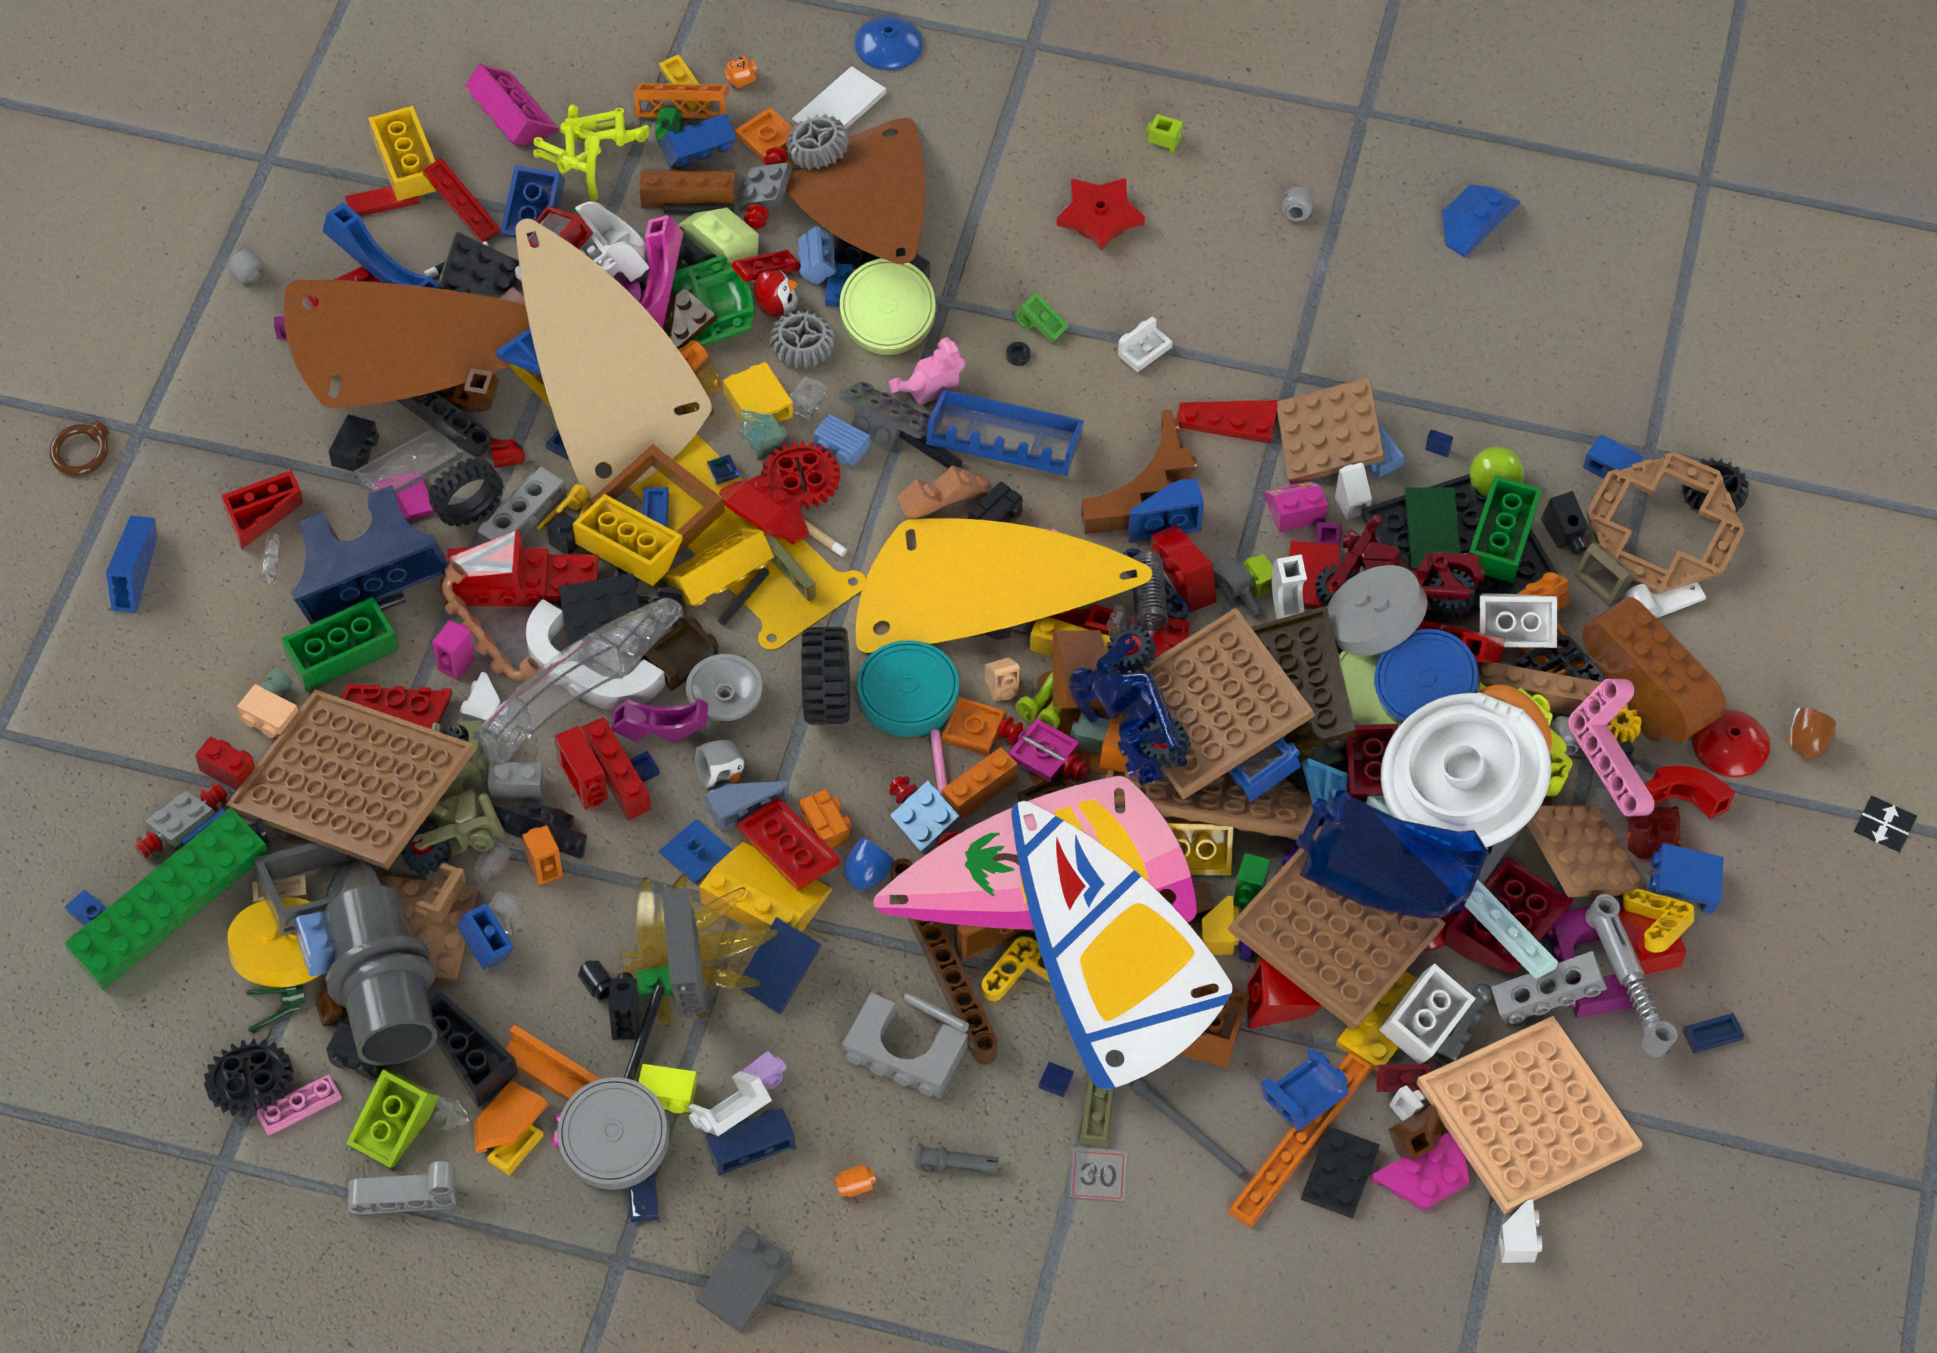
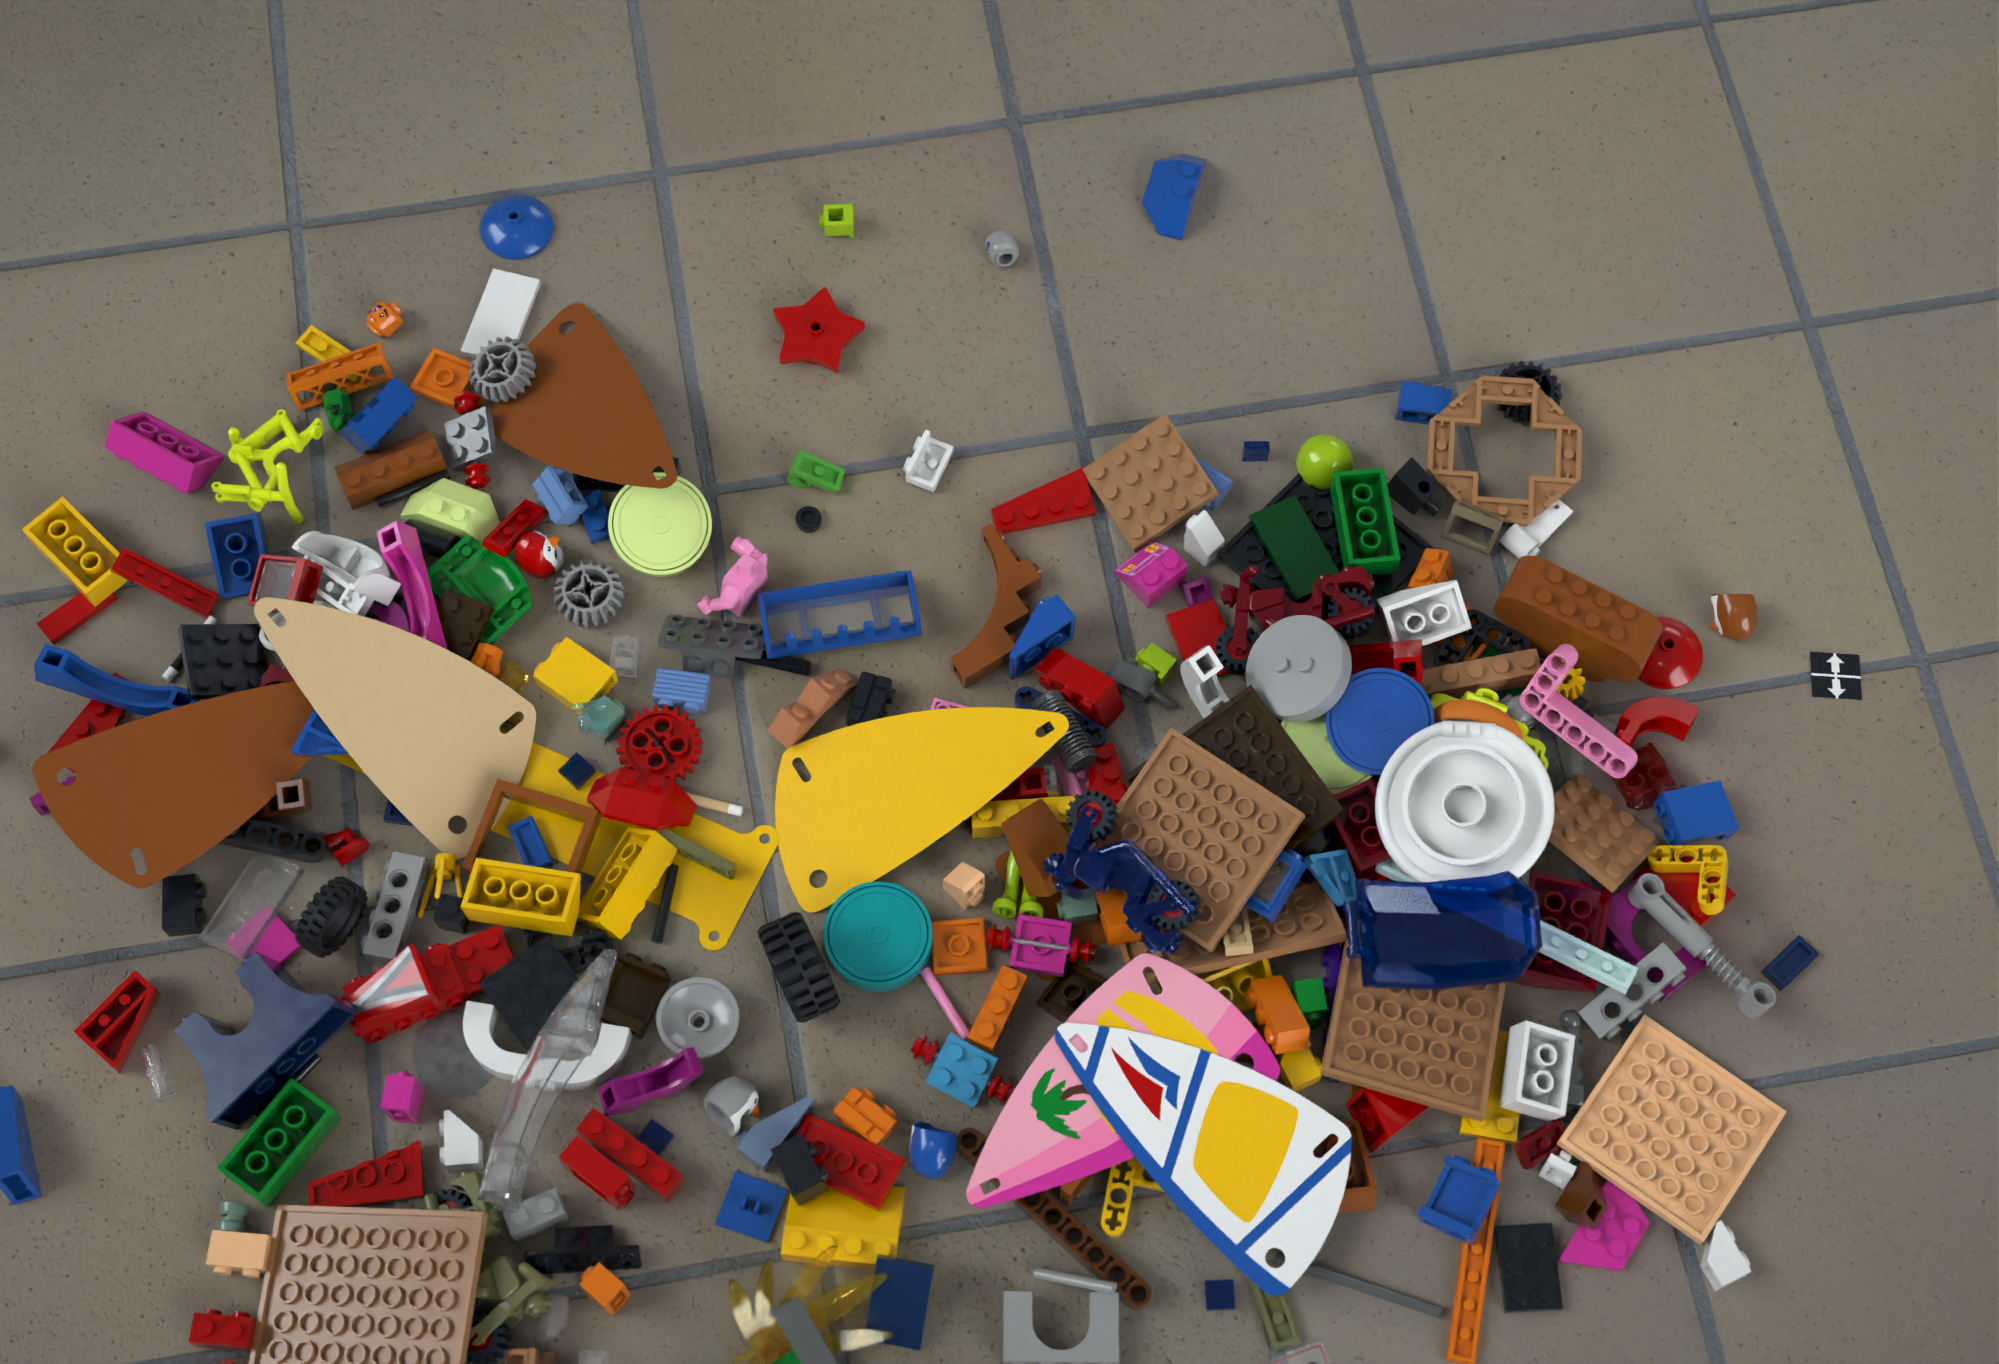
camera: 25 degrees left, 10 degrees up
nougat bar [442,562,541,681] -> none
none -> black brick [771,1133,830,1206]
none -> tan plate [1223,907,1253,956]
none -> orange brick [1246,975,1310,1054]

